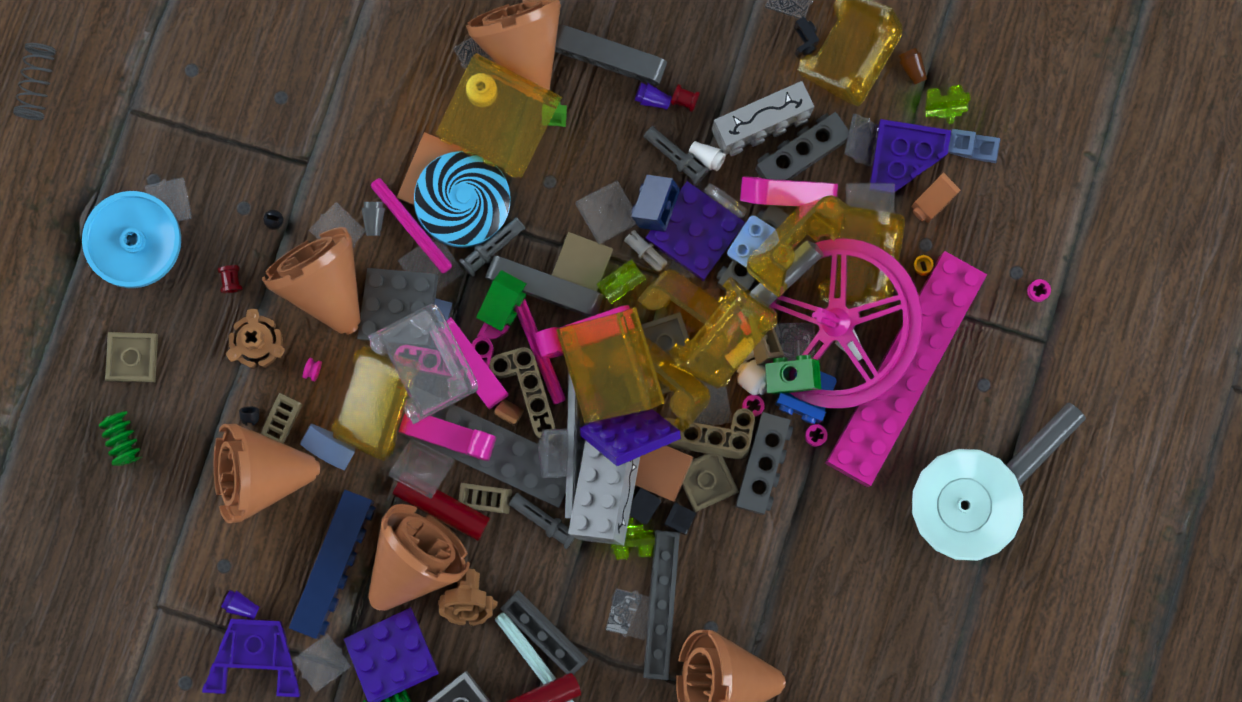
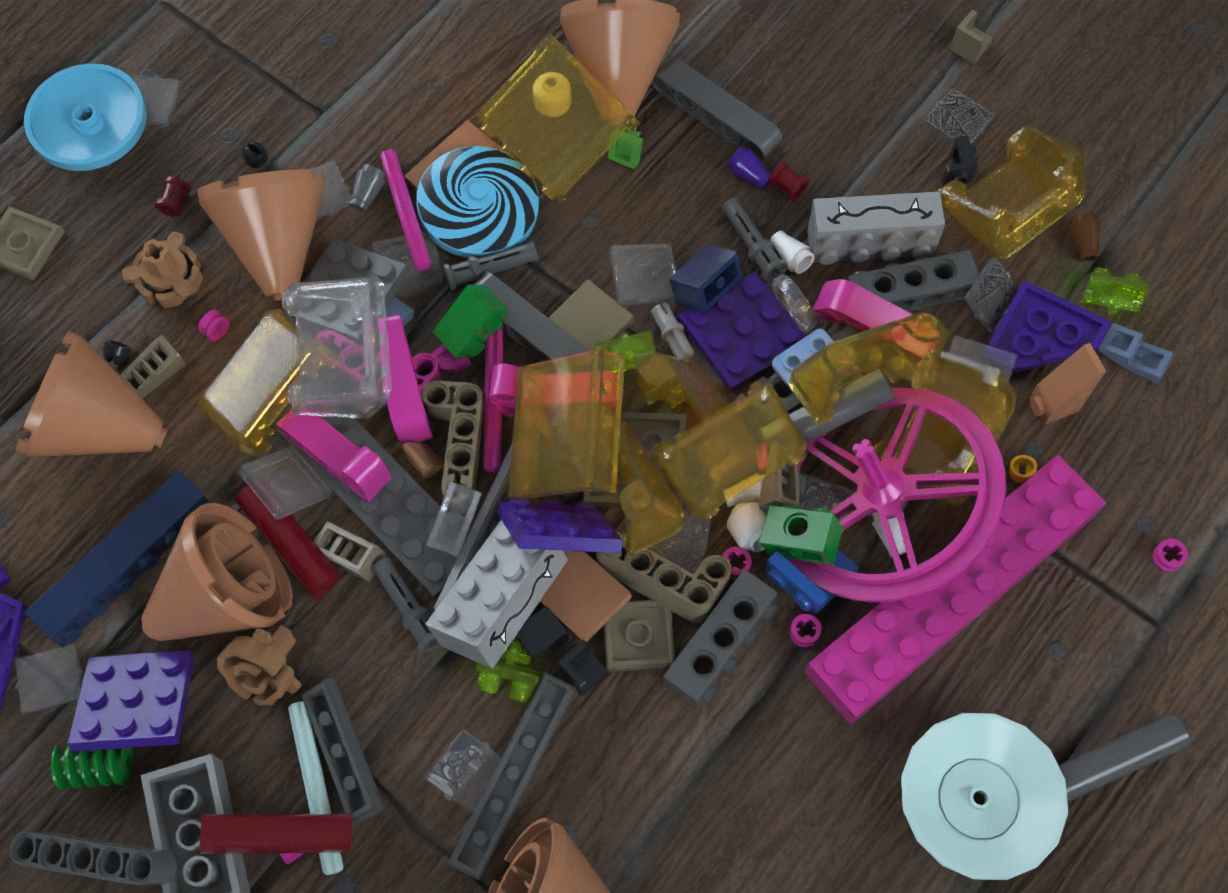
camera: 30 degrees right, 15 degrees down
sand blue slope [300,424,355,471] -> none

